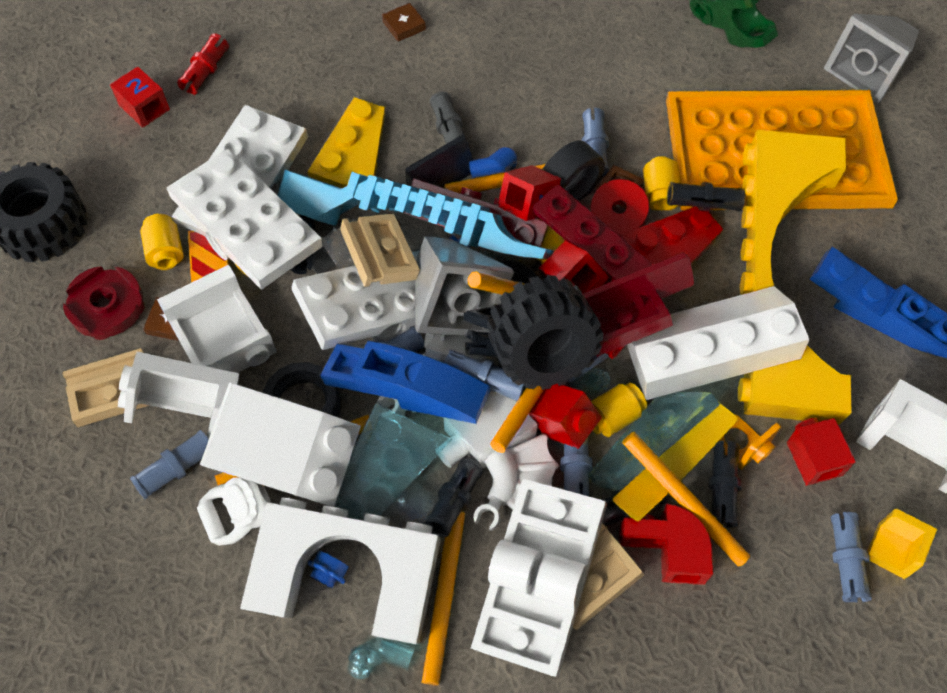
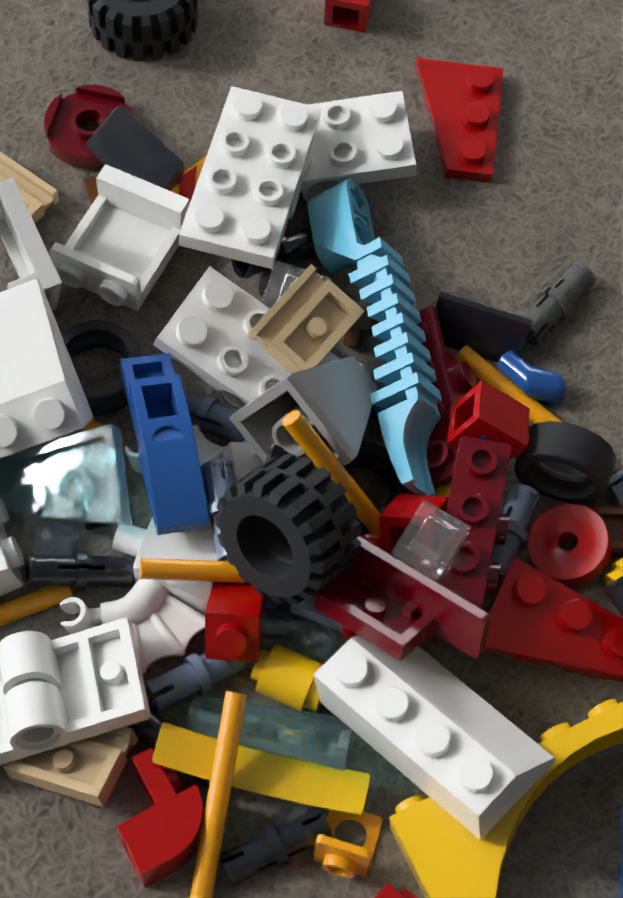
camera: 55 degrees right, 0 degrees up
yellow brick [140,214,184,270] -> none
red pin [177,34,229,95] -> none
yellow wing [307,97,385,189] -> none
none -> black slope [85,105,184,191]
none -> clear slope [392,500,471,581]
none -> red wing [415,57,504,183]

